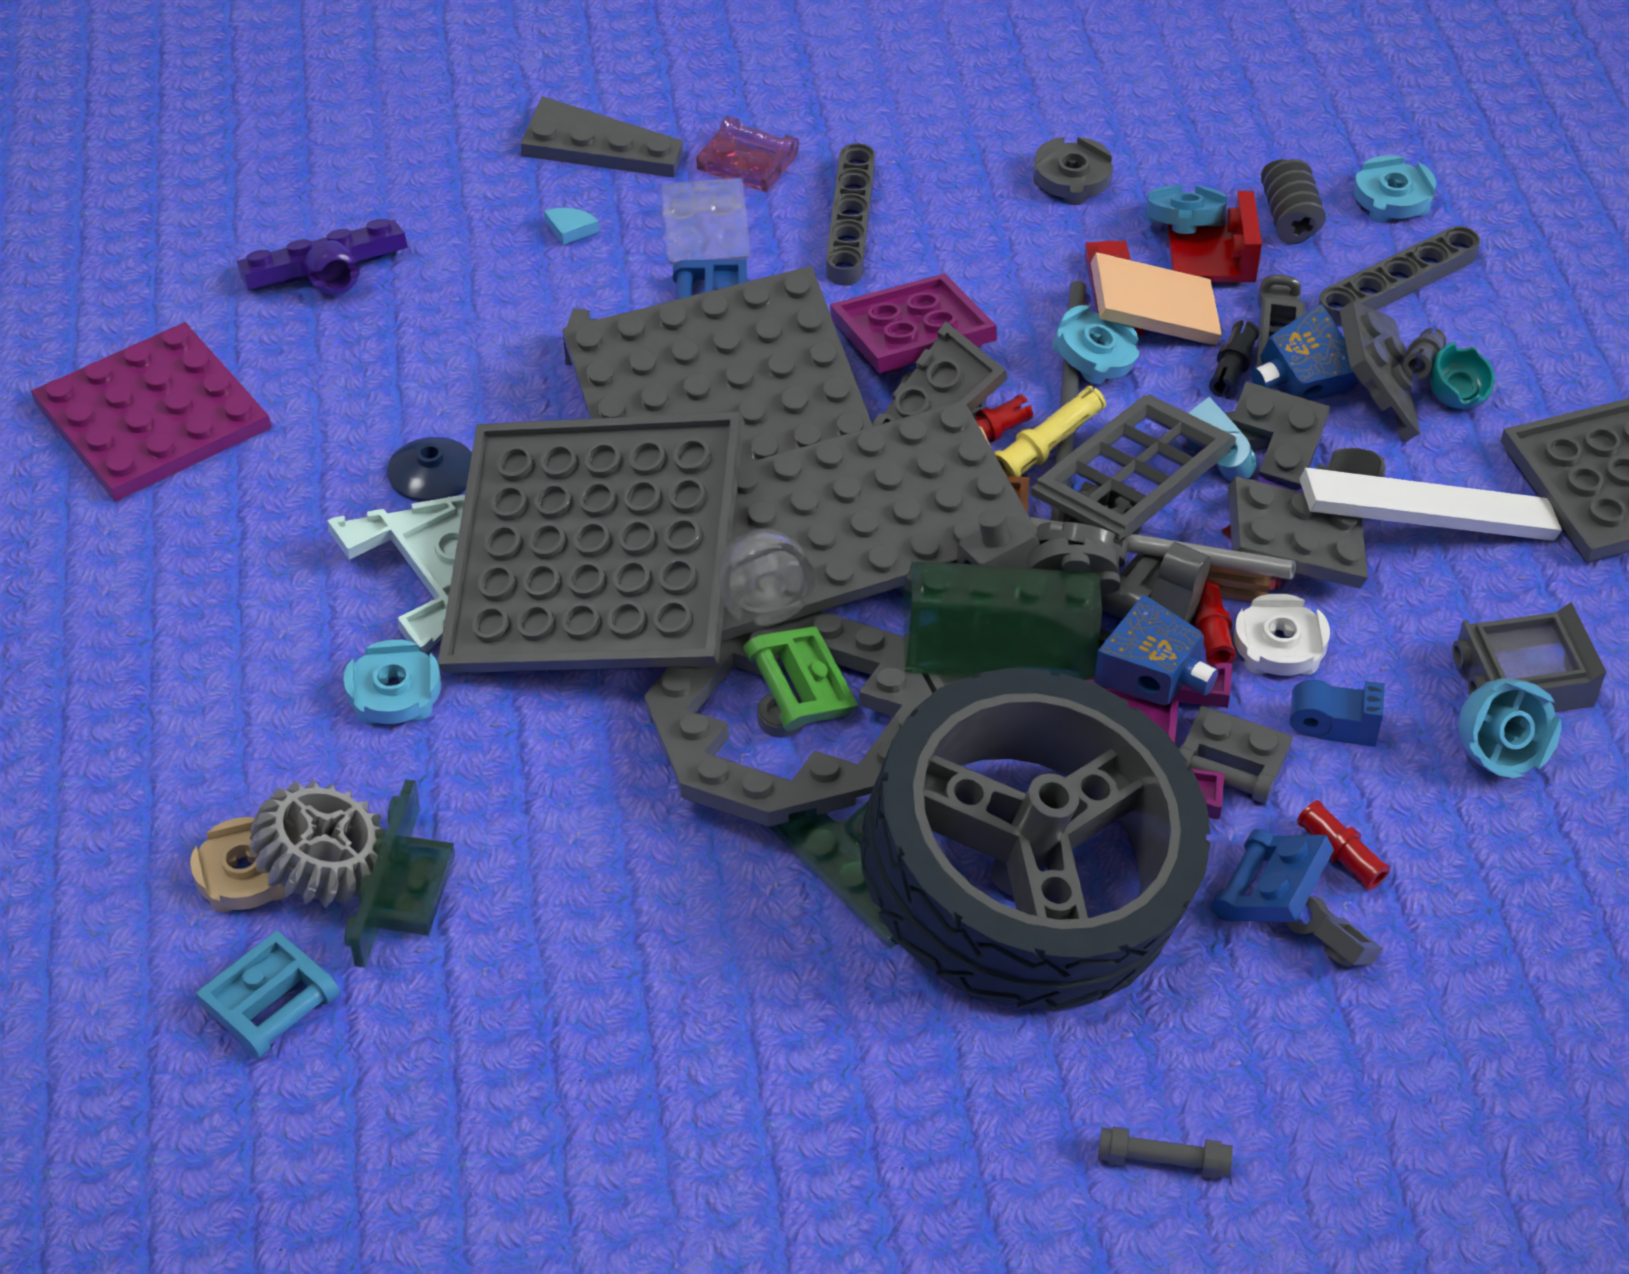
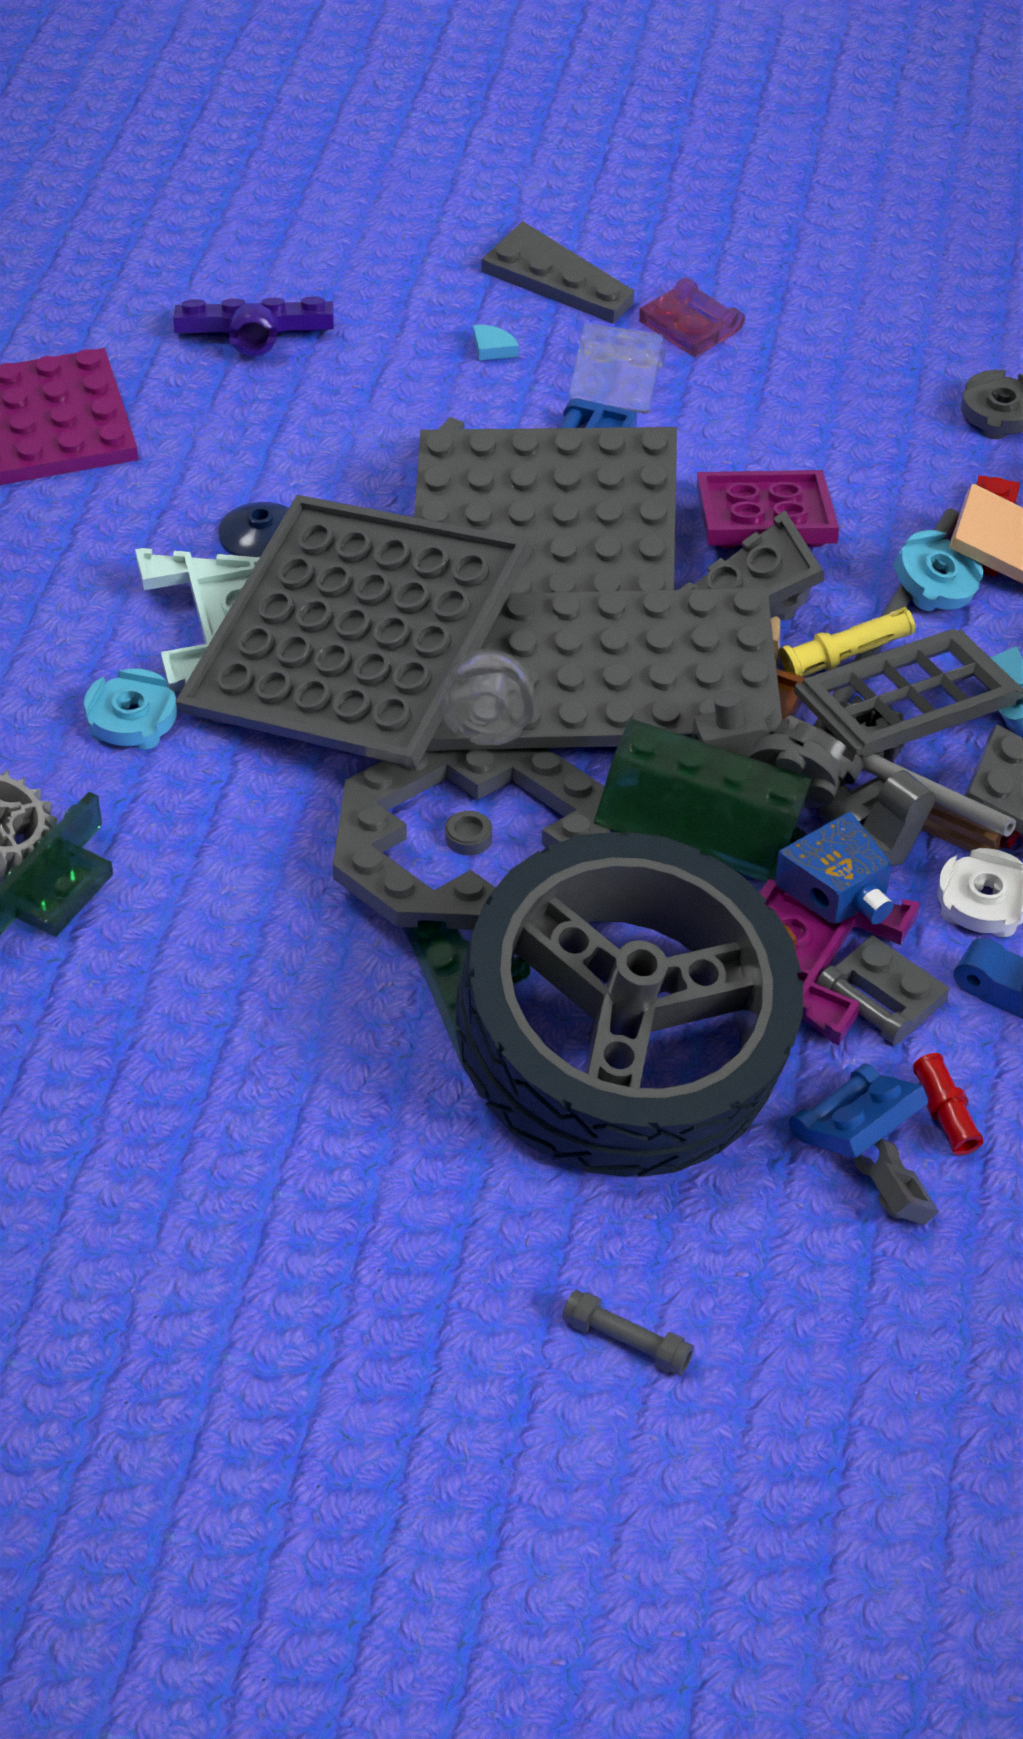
camera: 20 degrees right, 0 degrees up
bright green plate [743,626,858,731] -> none
dark grey beam [826,143,875,285] -> none
red pin [975,394,1033,442] -> none
red pin [1194,581,1236,667] -> none

